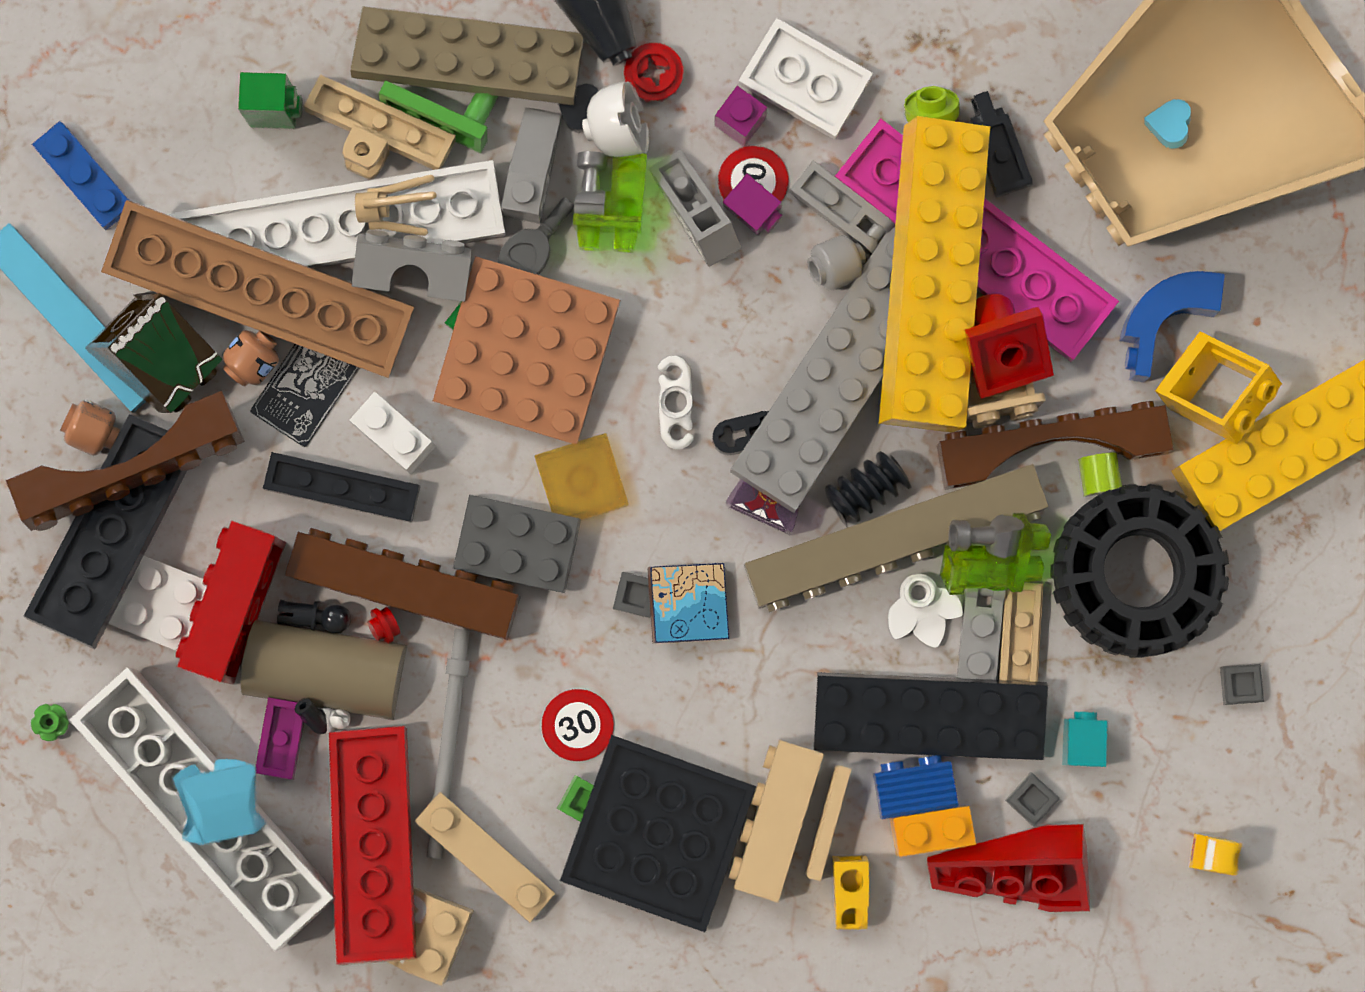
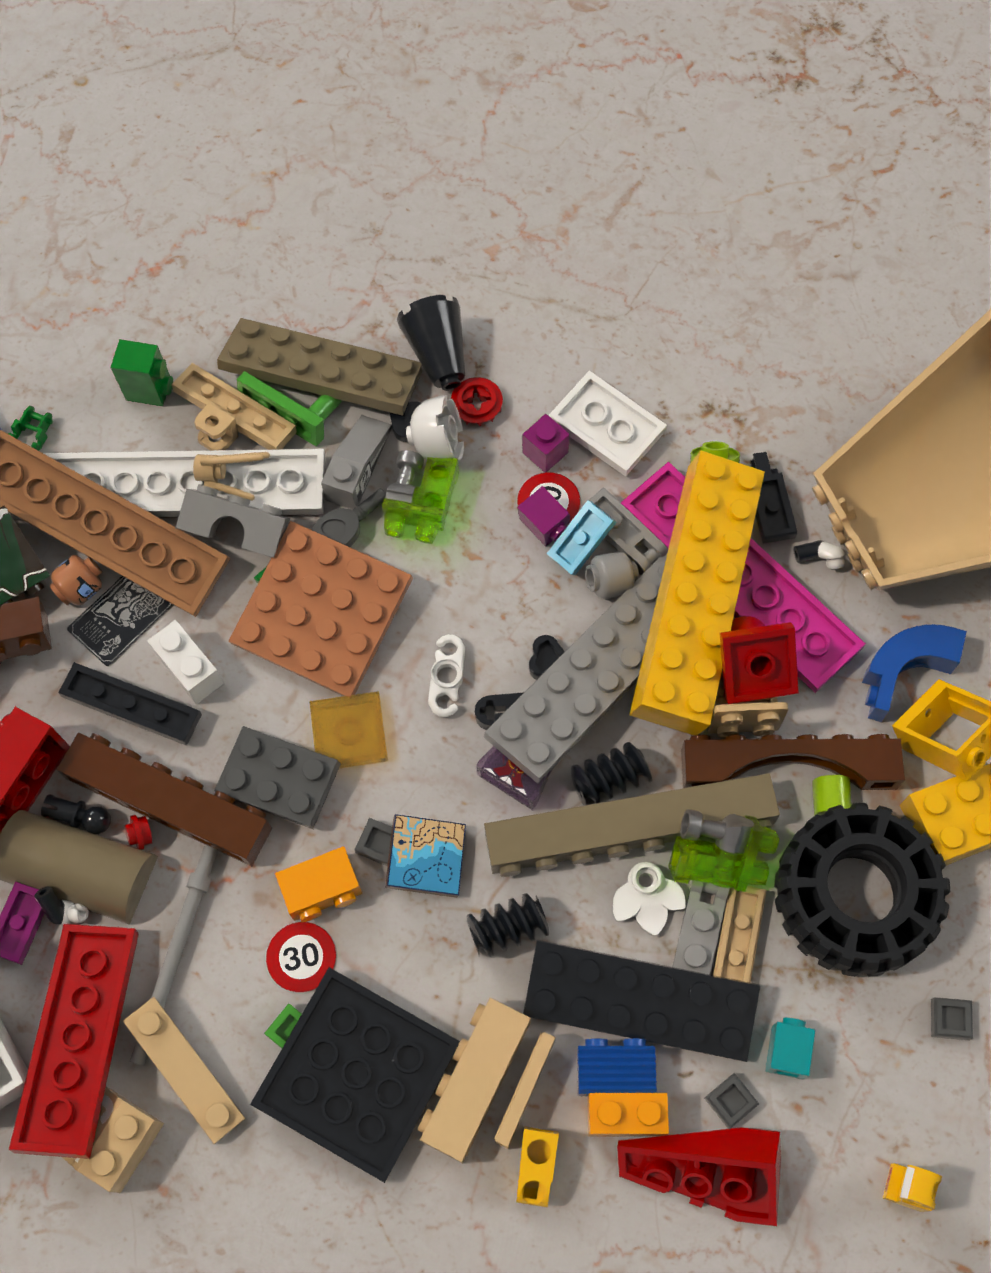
camera: 10 degrees right, 15 degrees down
light grey slope [649,150,742,267] -> none
medium azure tile [1144,99,1191,149] -> none
none -> green piece [8,406,53,451]
none -> light orange brick [275,846,363,922]
none -> black piece [467,893,549,957]
none -> black tile [529,635,565,680]
none -> medium azure plate [546,500,617,575]
none -> arm [793,540,845,569]

